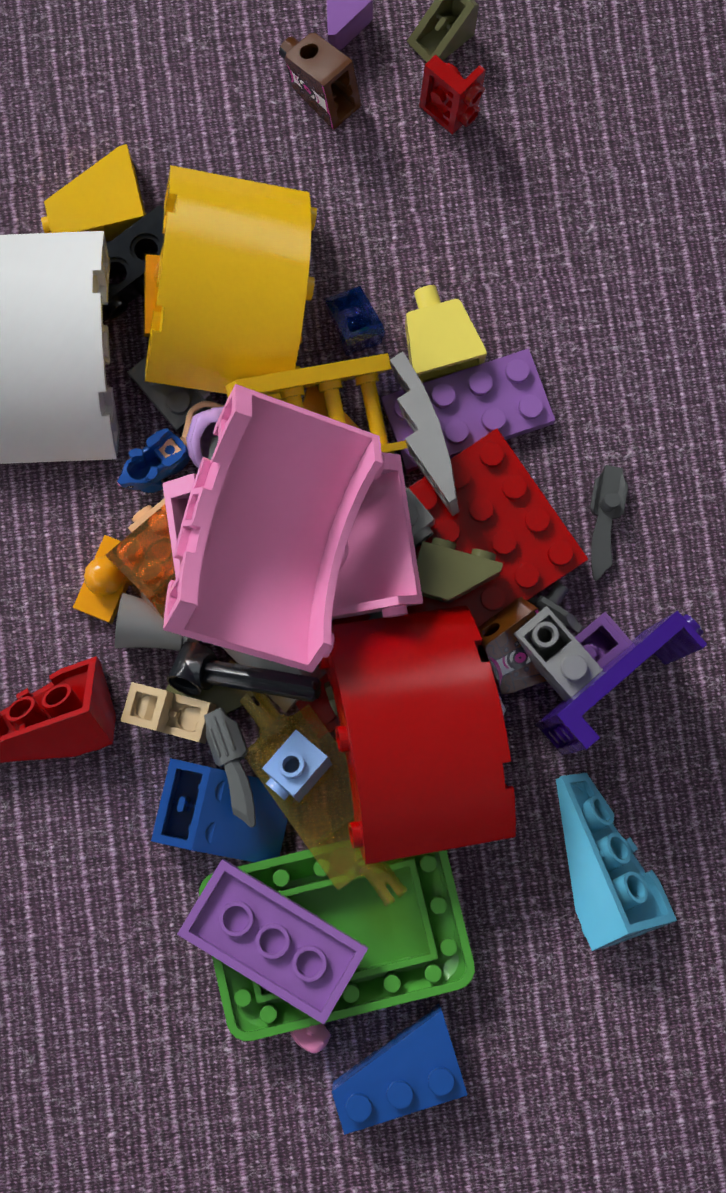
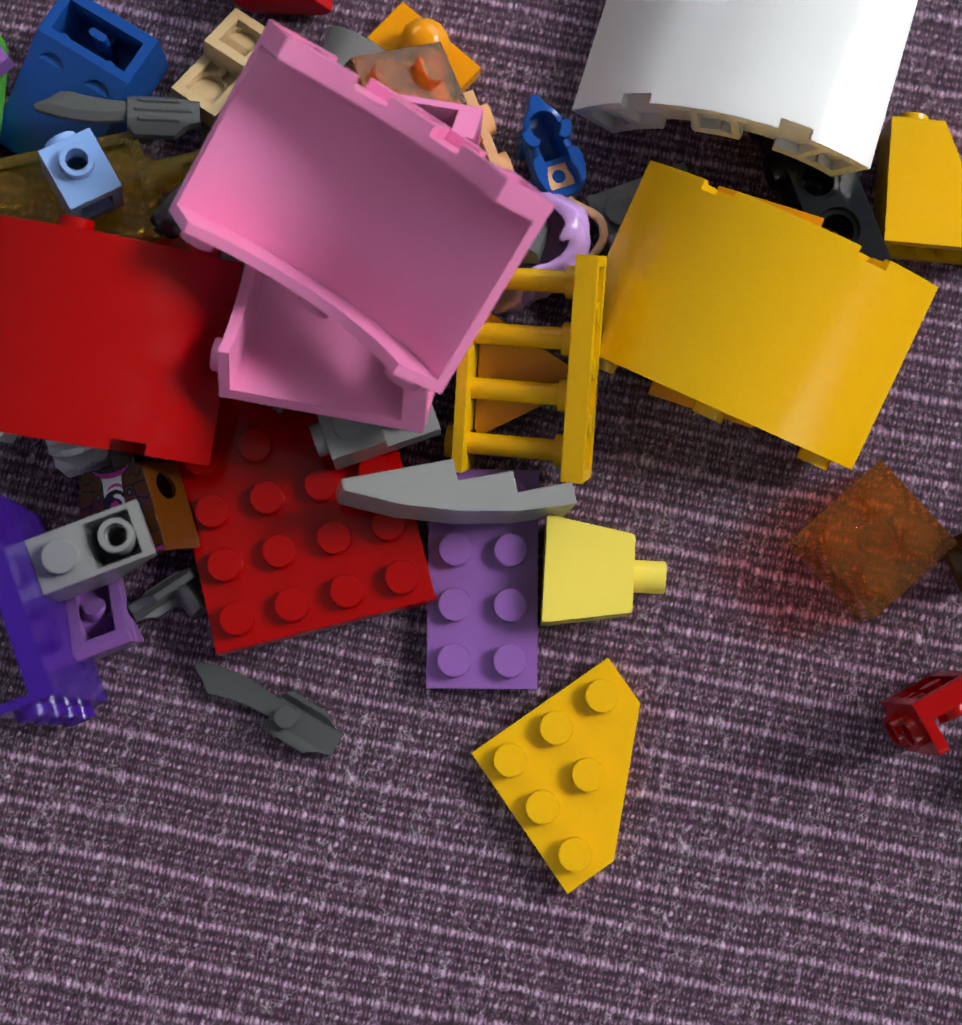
camera: 105 degrees right, 0 degrees up
clear blue slope [324,286,385,356] -> none
olive slope [417,538,503,604] -> none
none -> yellow plate [472,658,640,894]
none -> clear orange brick [786,460,958,622]

